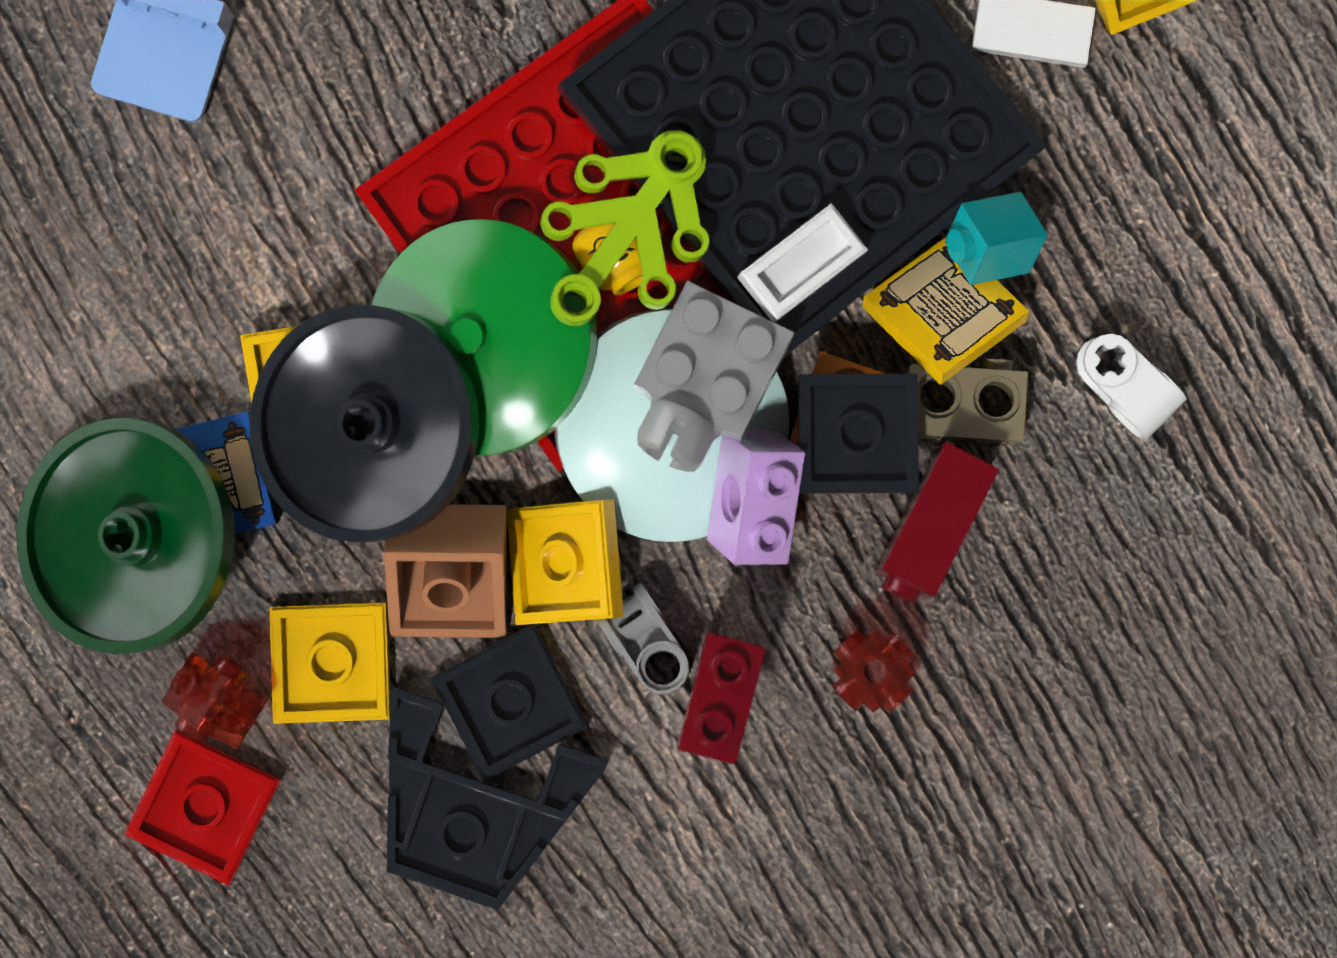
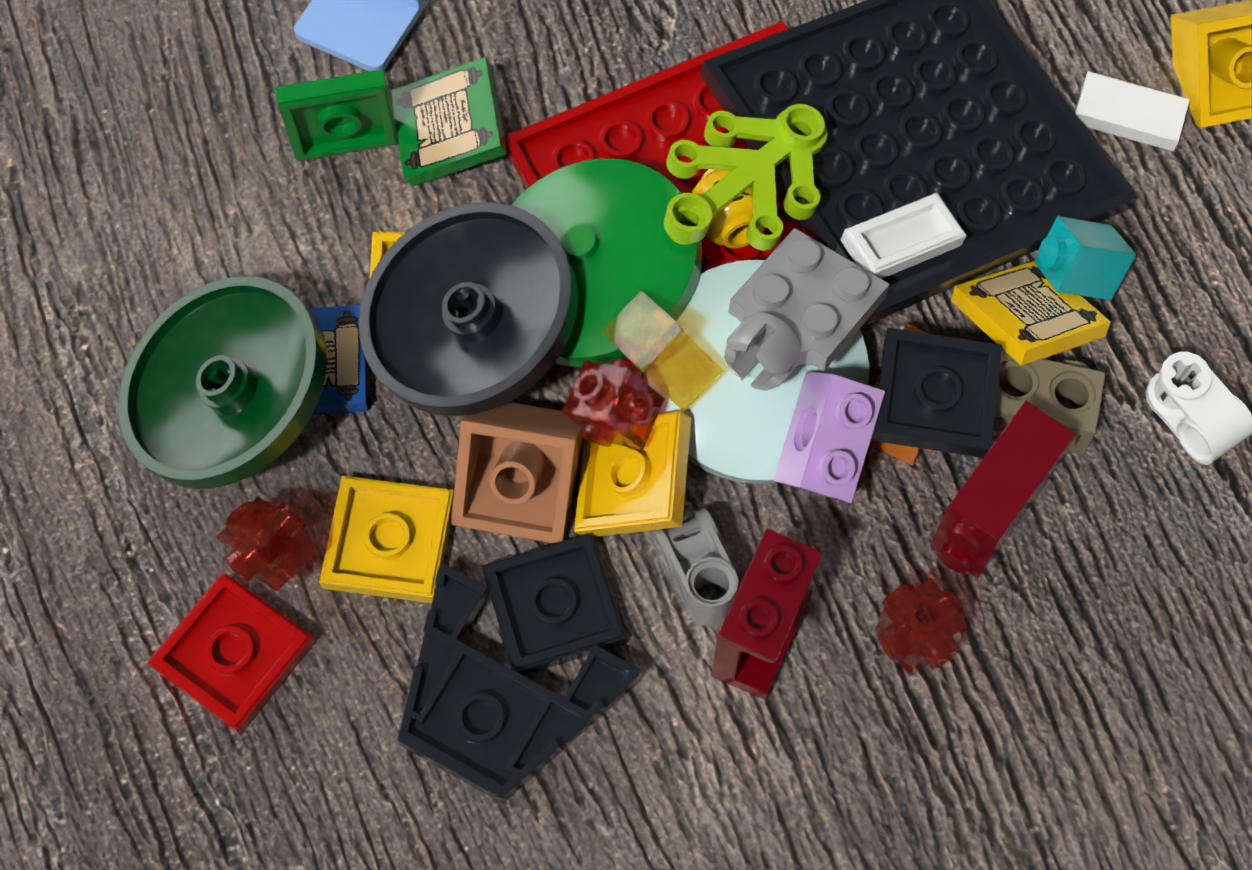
camera: 10 degrees right, 20 degrees down
none -> green tile [275,69,399,161]
none -> tile [391,57,507,187]
none -> clear red brick [562,359,665,450]
none -> clear yellow slope [601,291,724,412]

